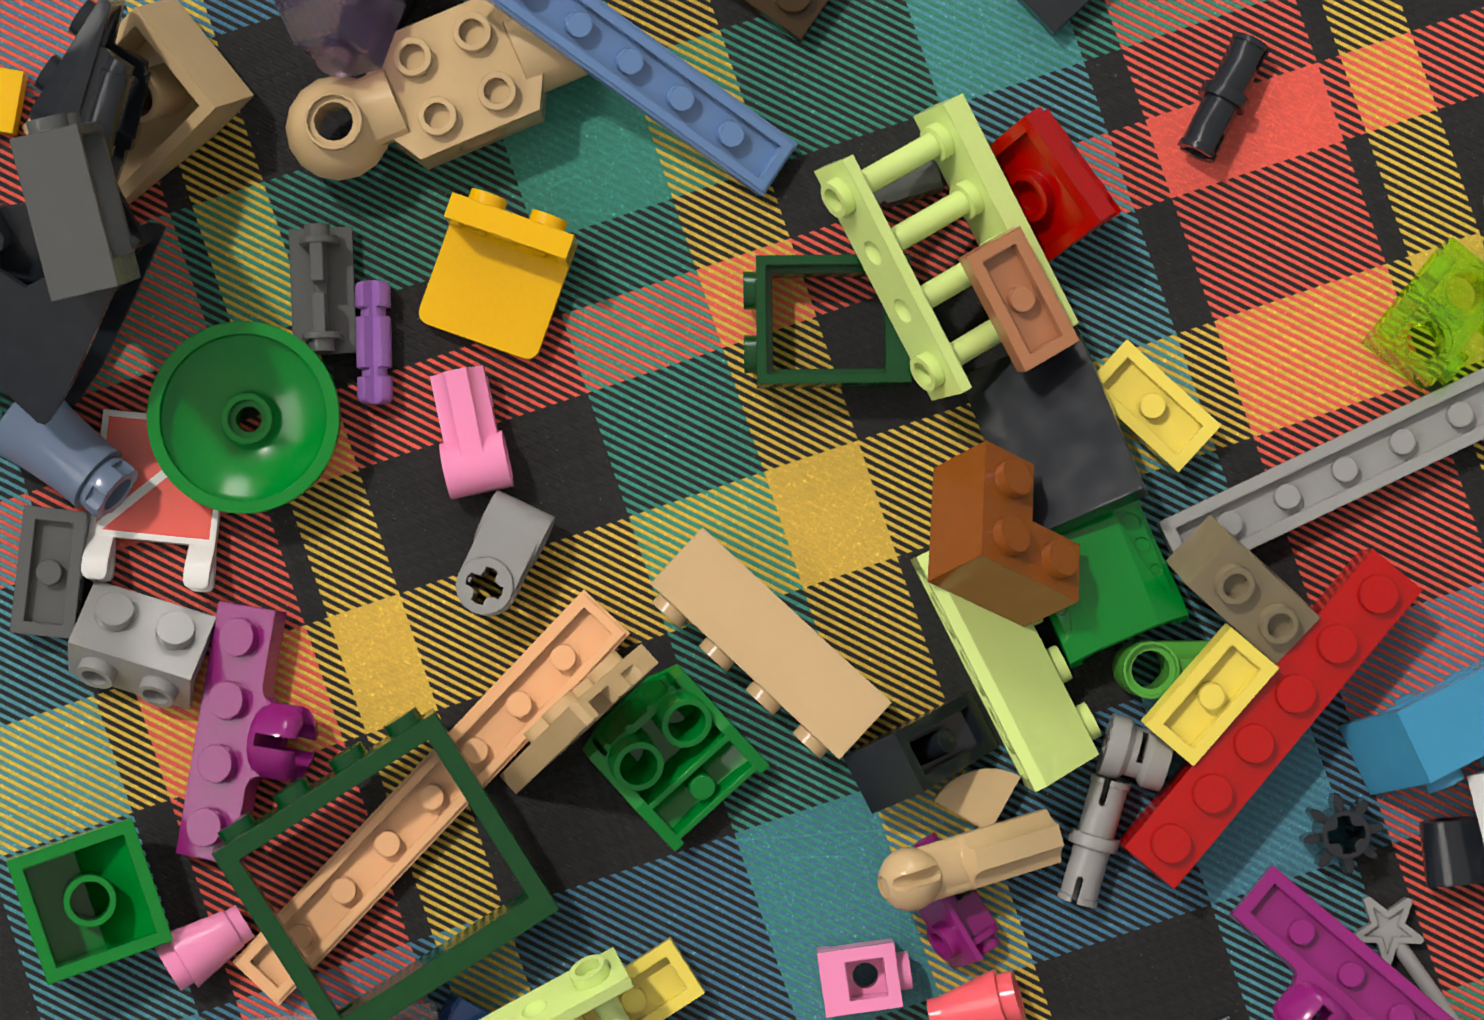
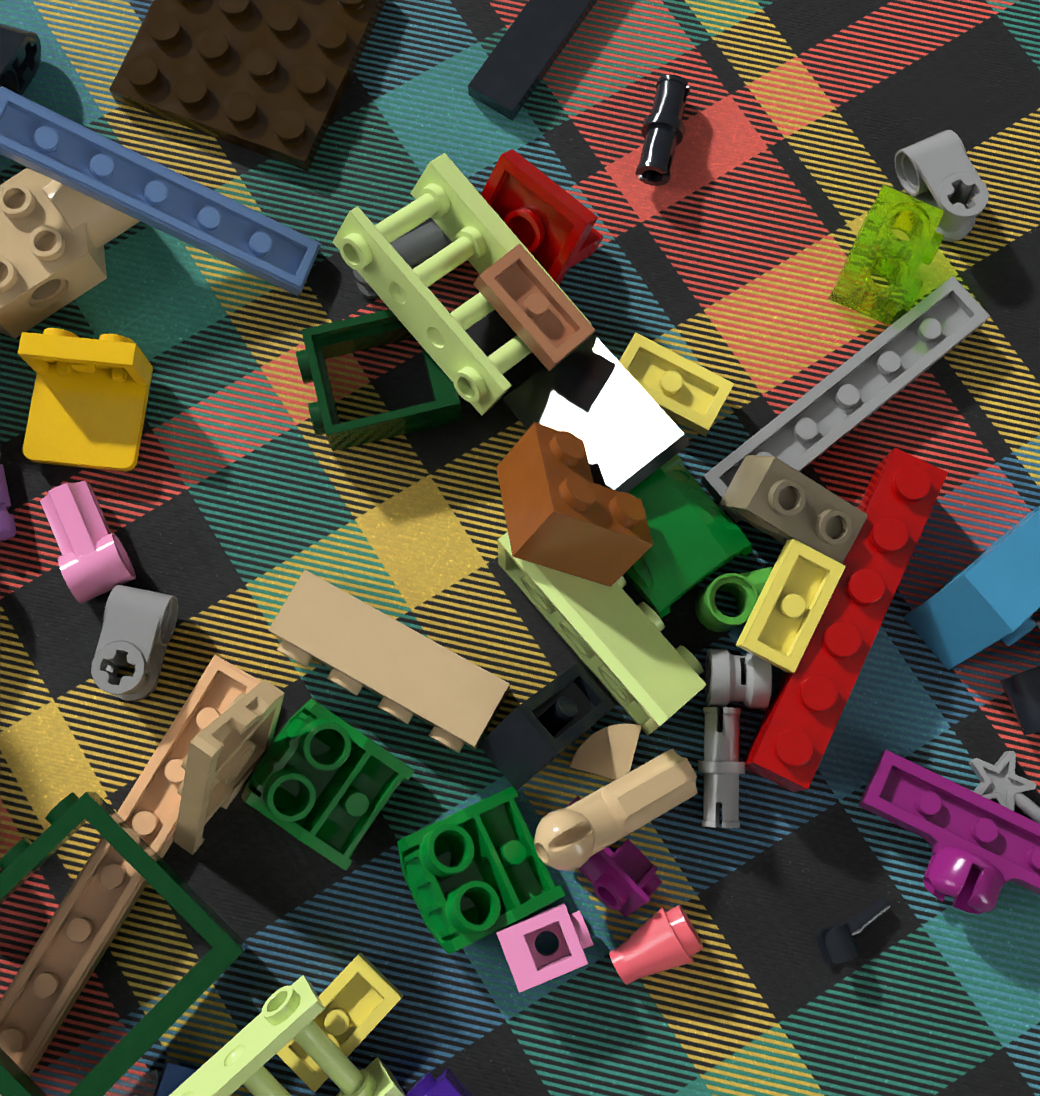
camera: 20 degrees left, 10 degrees down
black gear [1299,792,1383,874] -> none
none -> green slope [397,786,566,954]

